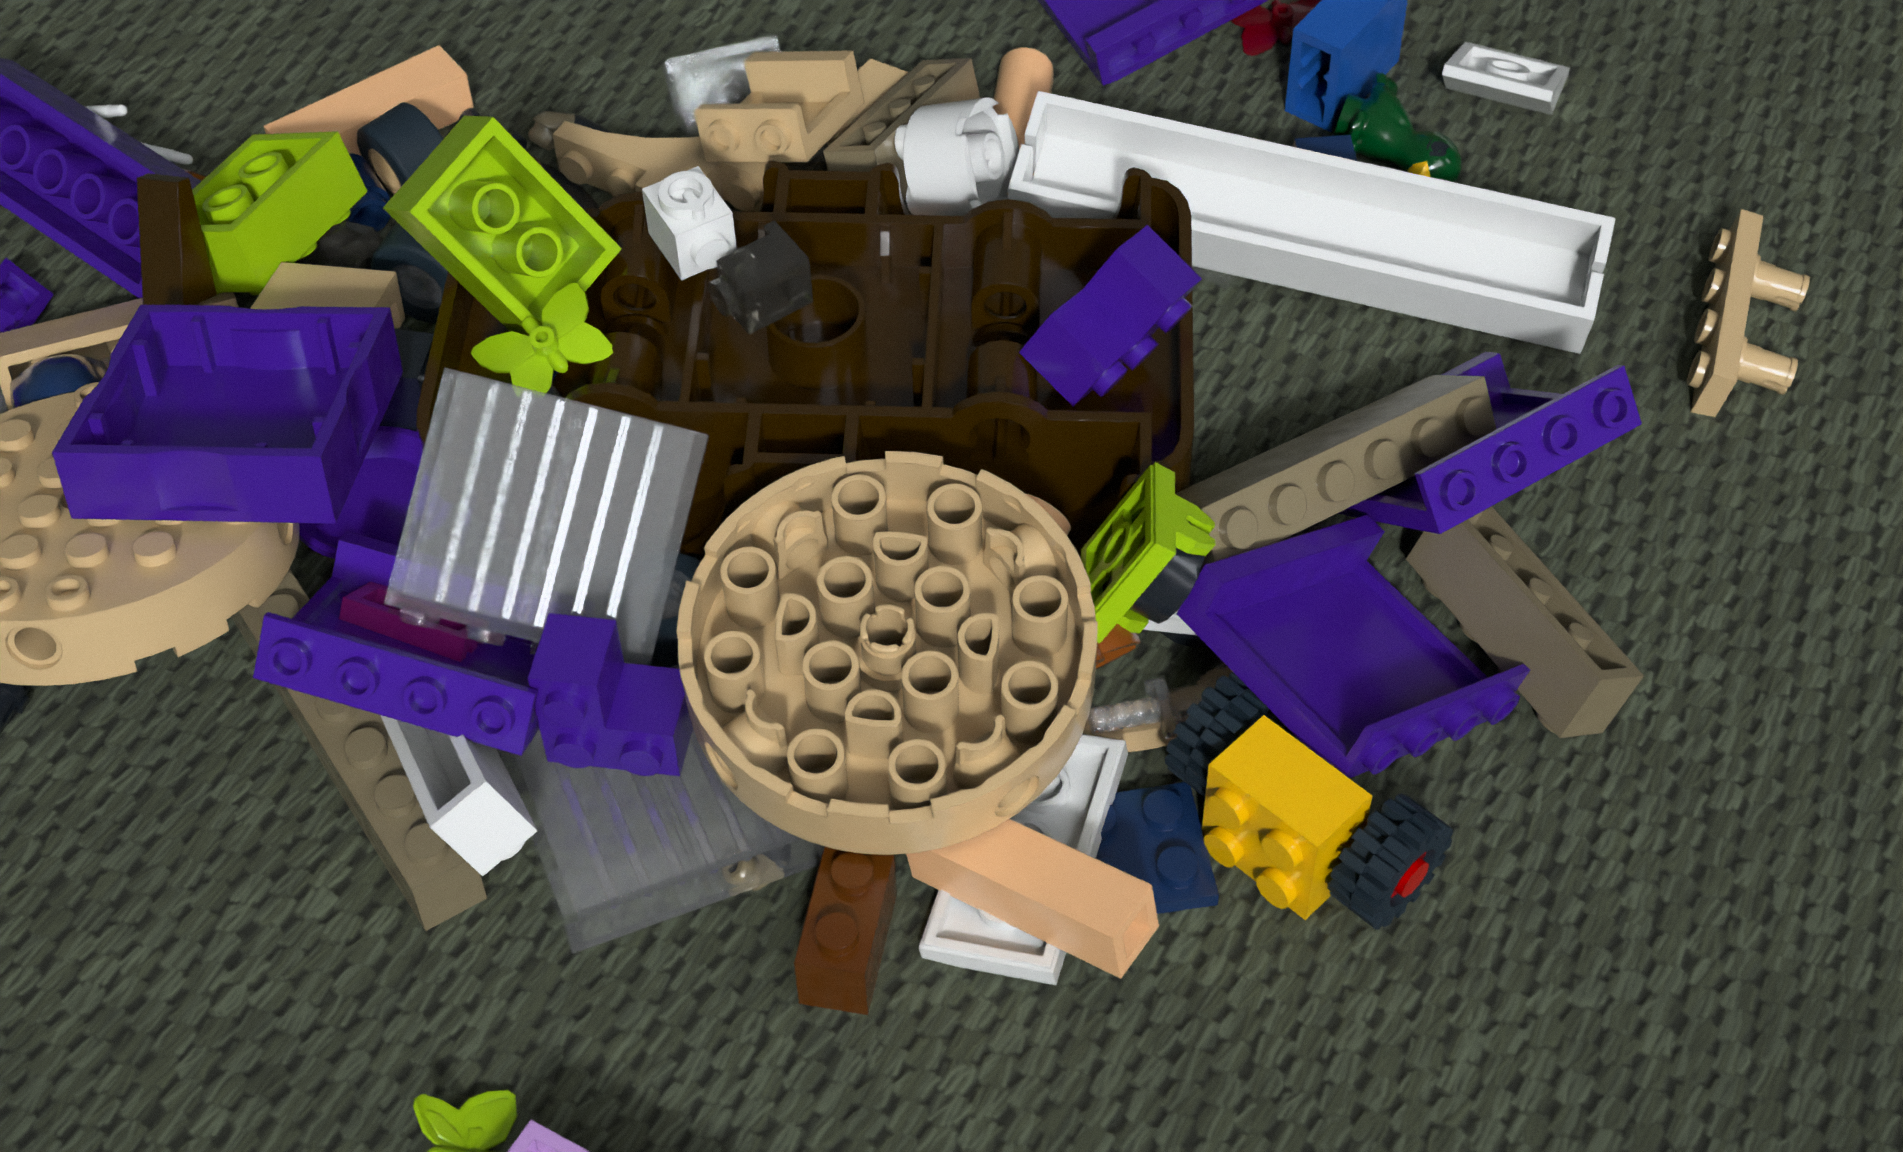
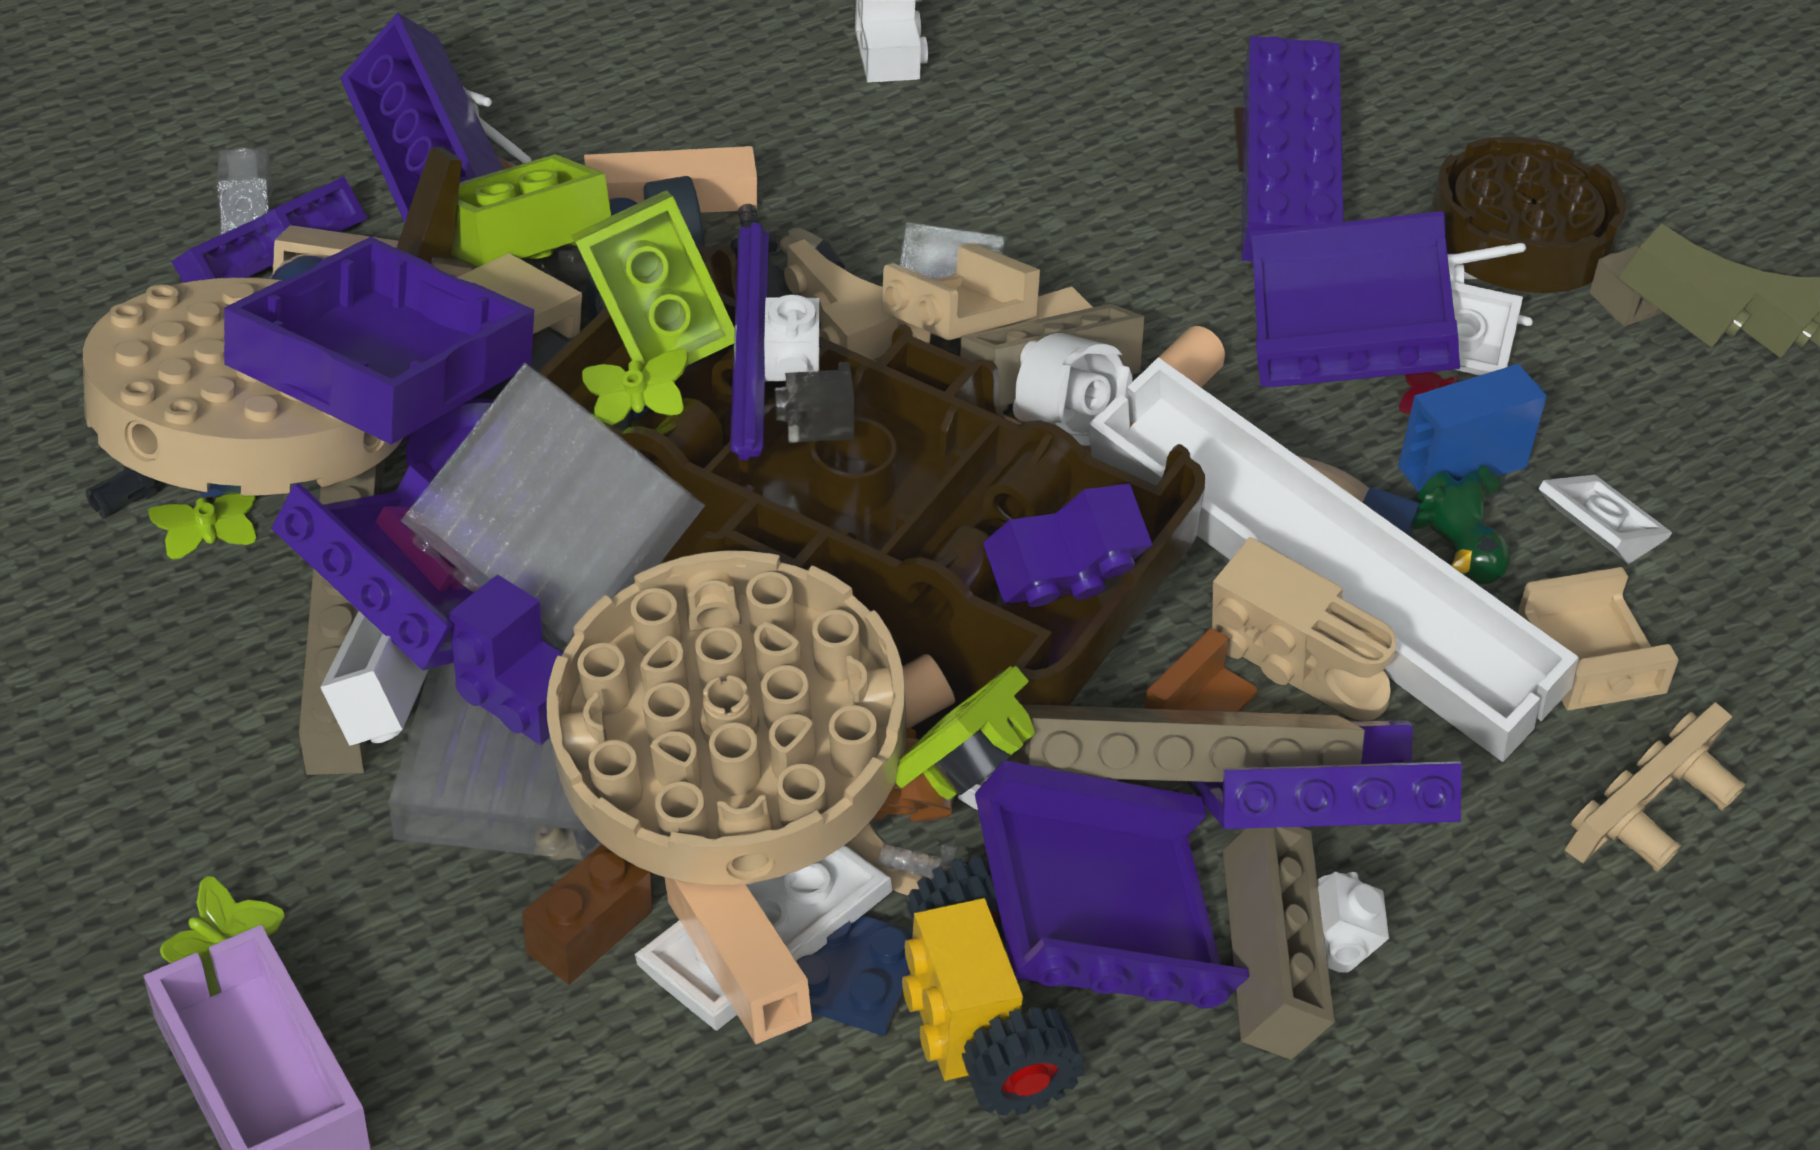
camera: 25 degrees right, 5 degrees down
none -> lime piece [148,494,257,559]
none -> dark purple axle [730,222,769,461]
none -> dark orange panel [1144,628,1258,712]
none -> tan brick [1212,537,1396,721]
none -> white brick [1317,872,1389,973]
none -> tan panel [1518,567,1679,711]

